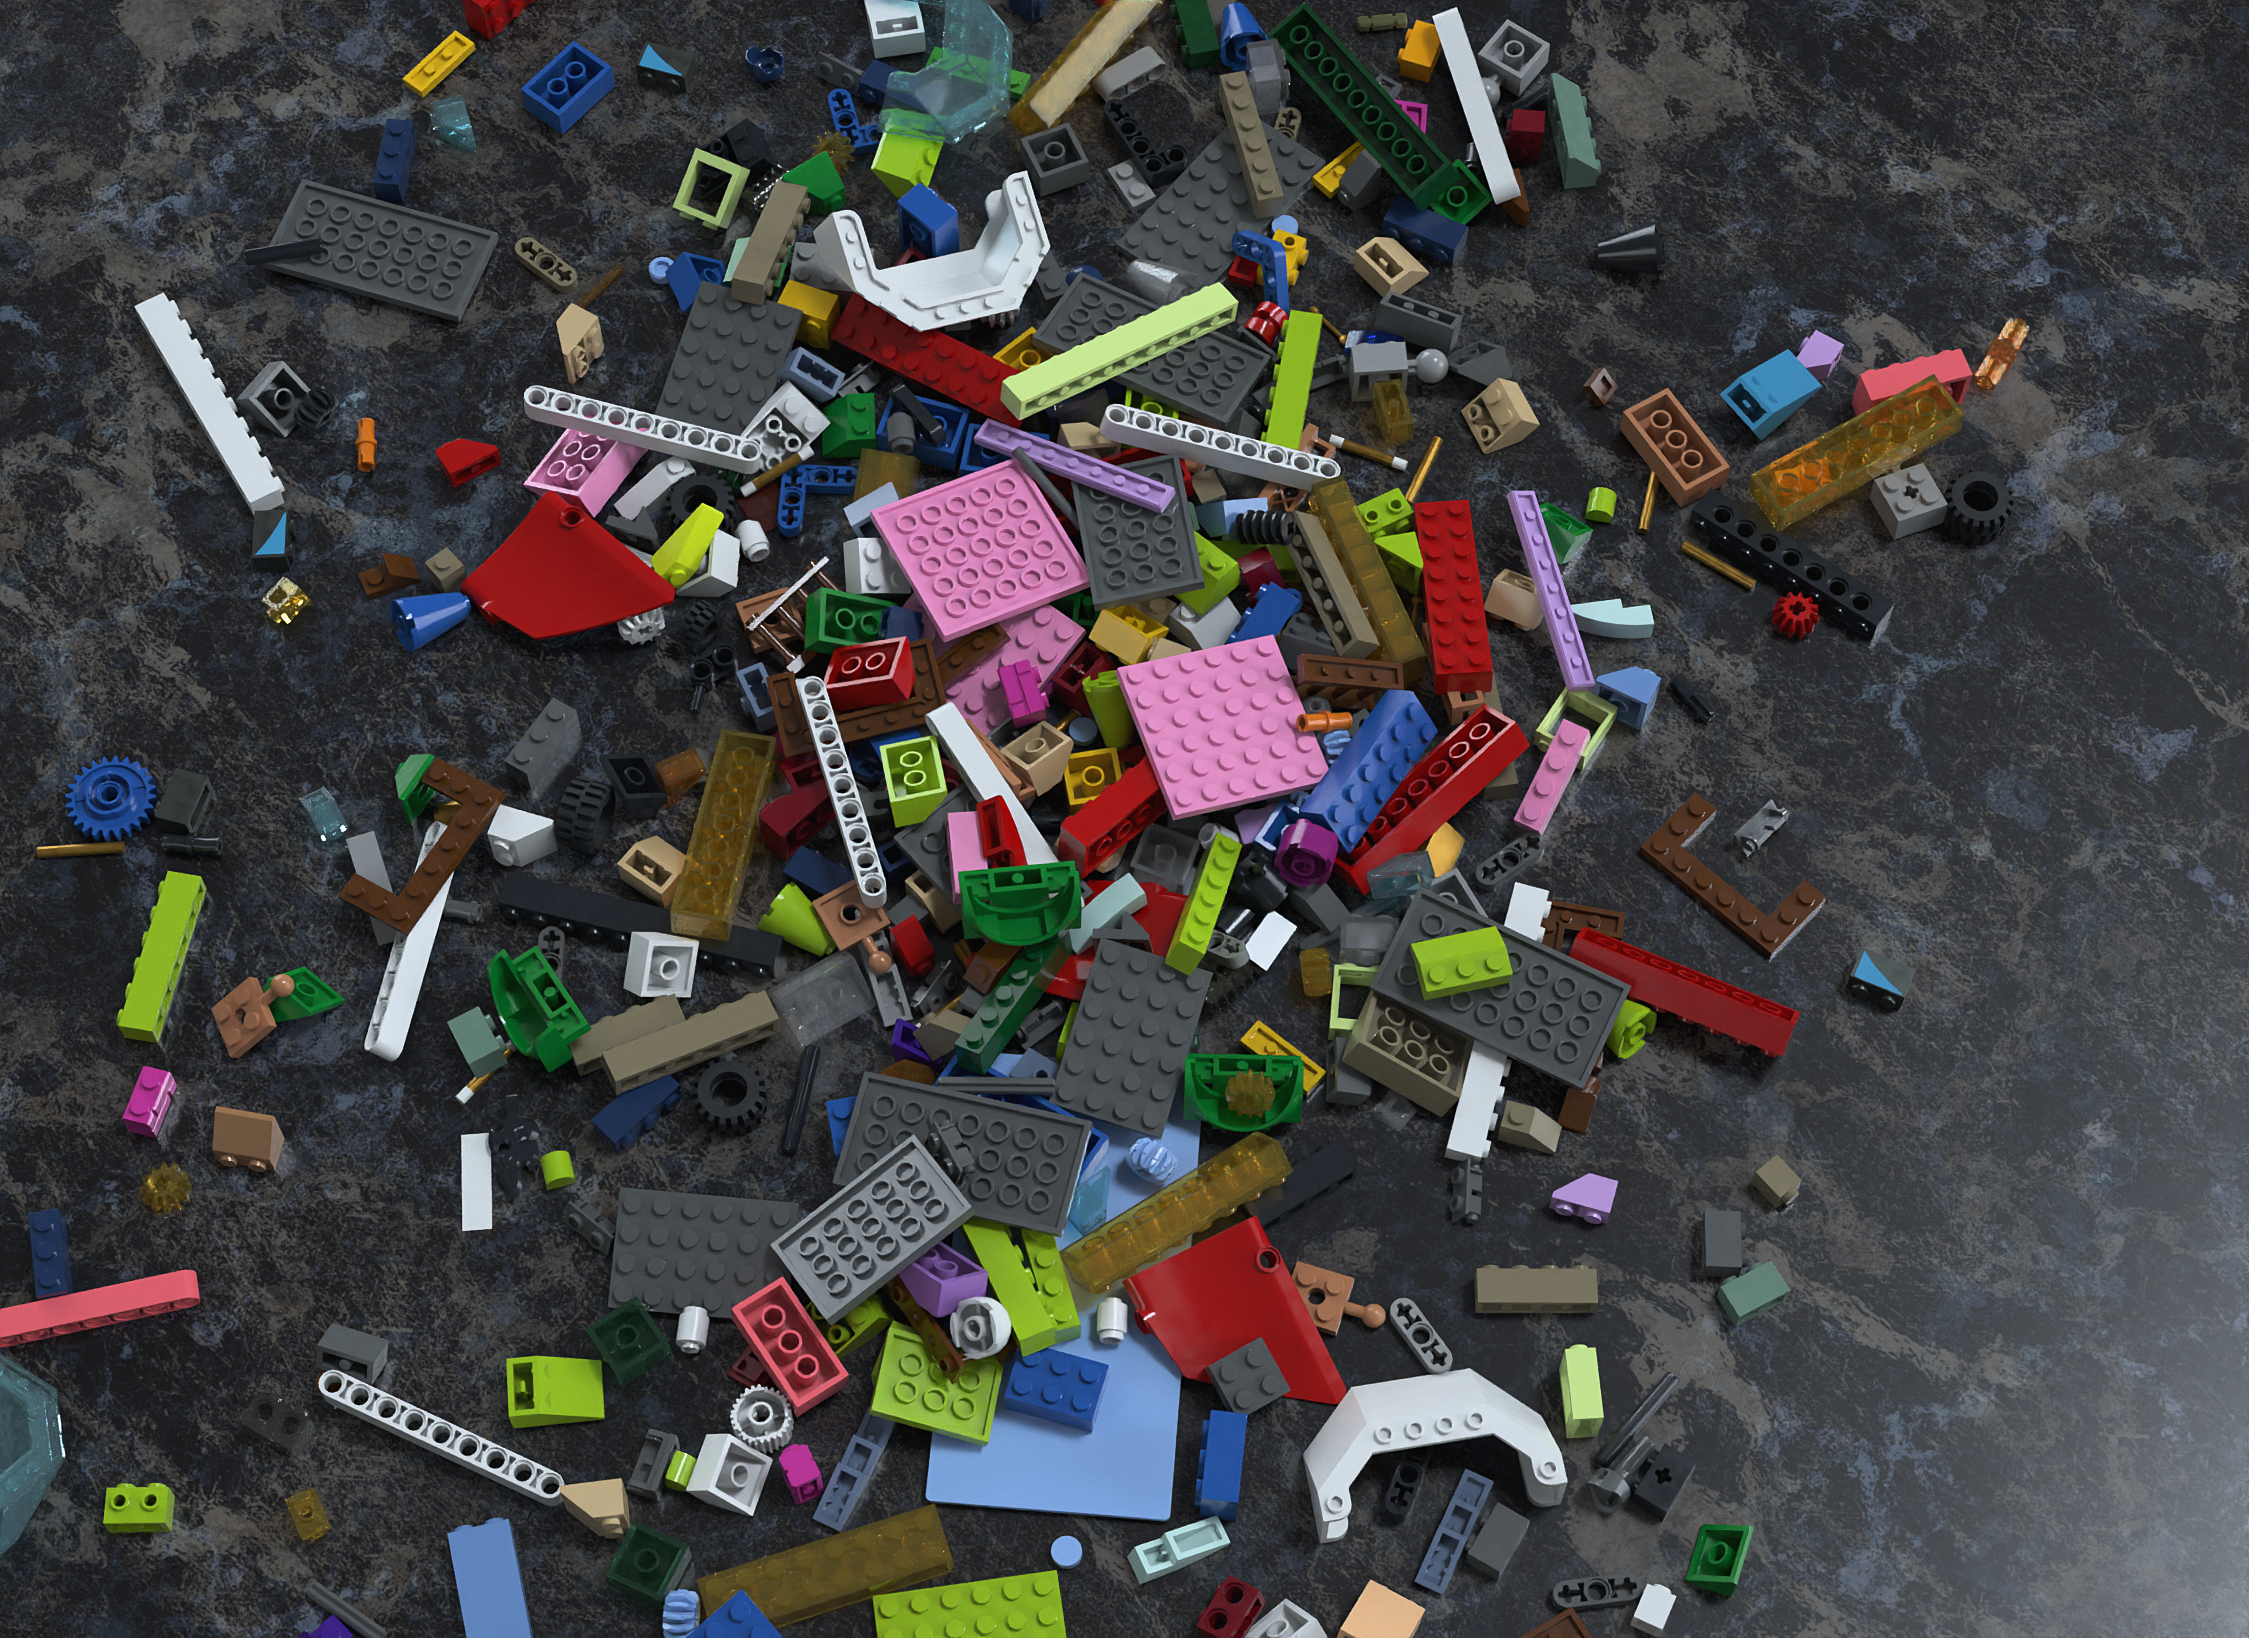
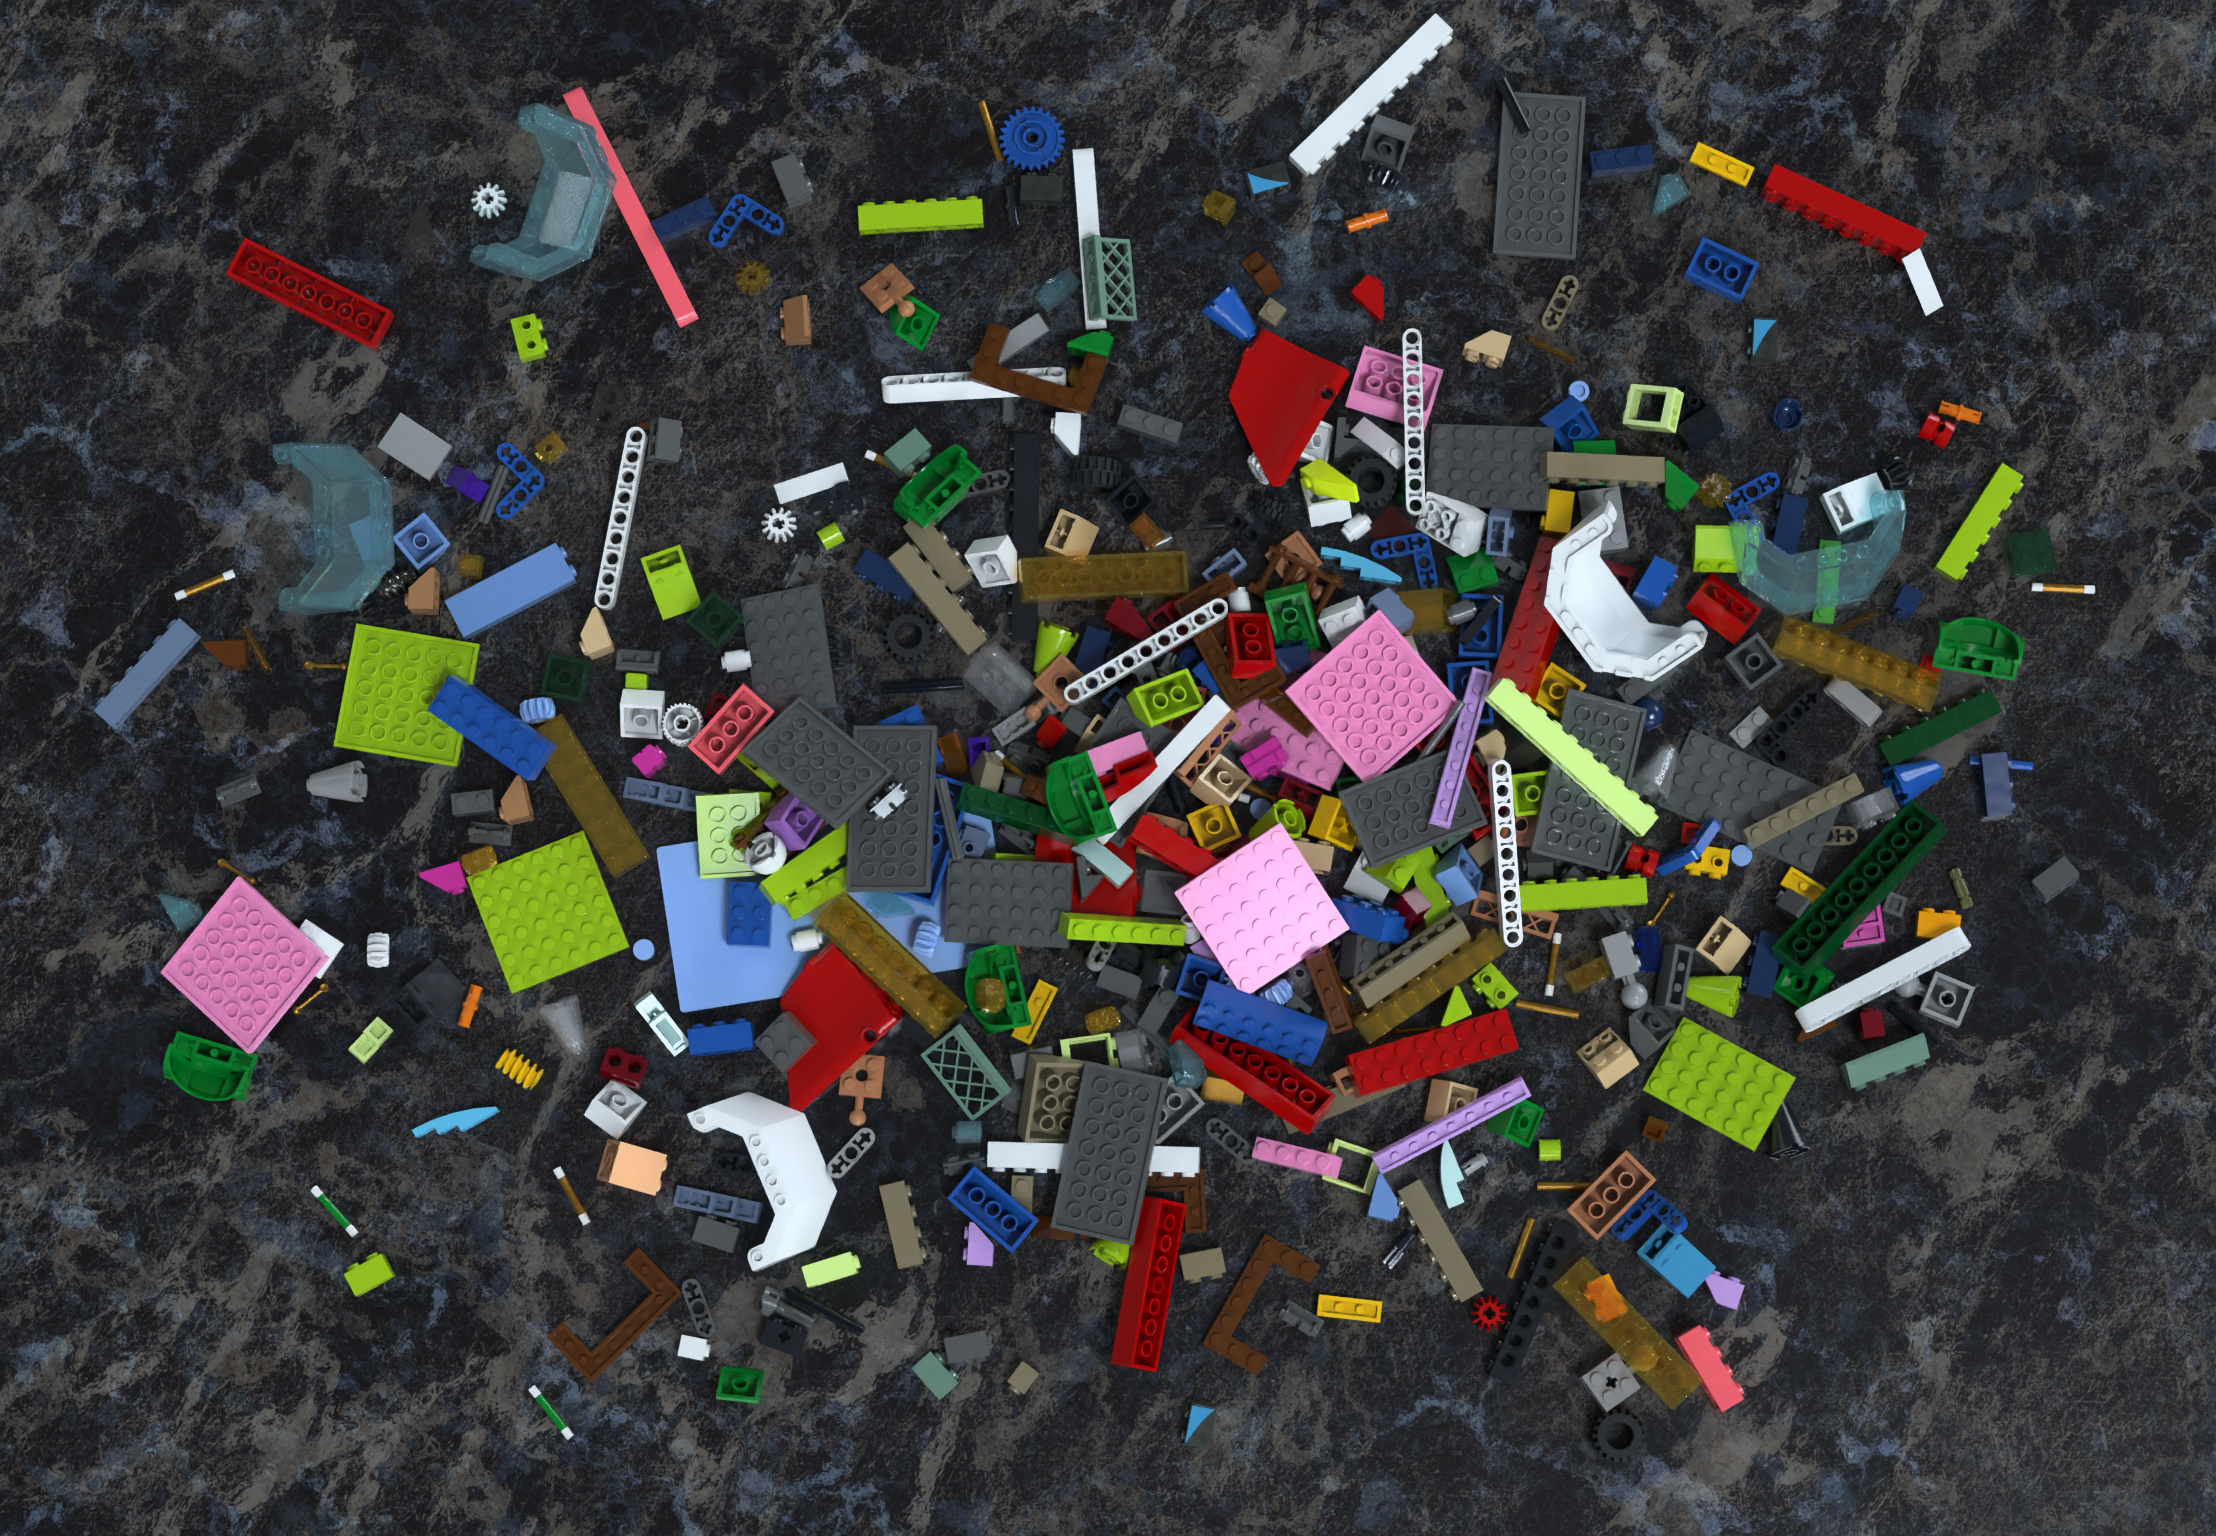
camera: 80 degrees right, 20 degrees up
dark pink brick [122,1066,177,1138] -> none
pearl gold bar [740,445,814,497] -> none
black piece [1234,510,1296,546] -> none
magenta brick [1274,819,1338,887] -> none
orange pin [1296,710,1352,733] -> none
lime slope [1410,926,1513,1001] -> none
clear orange piece [1973,318,2030,391] -> none
none -> blue beam [496,442,545,521]
none -> blue beam [709,194,785,248]
none -> white gear [761,507,797,543]
none -> dark grey brick [771,153,814,209]
none -> sand green fence [921,1024,1012,1122]
none -> blue slope [947,1166,1039,1254]
none -> clear light blue slope [952,1121,983,1144]
none -> white beam [1073,148,1107,330]
none -> sand green fence [1082,235,1137,322]
none -> dark tan brick [1179,1247,1226,1284]
none -> yellow plate [1316,1294,1382,1323]
none -> medium azure slope [1320,547,1402,585]
none -> dark tan brick [1396,1179,1483,1303]
none -> light grey pin [1461,1151,1488,1176]
none -> blue beam [1611,1190,1688,1241]
none -> lime plate [1643,1017,1796,1152]
none -> red slope [1685,573,1762,645]
none -> lime cone [1686,976,1742,1018]
none -> pearl gold piece [1827,607,1883,638]

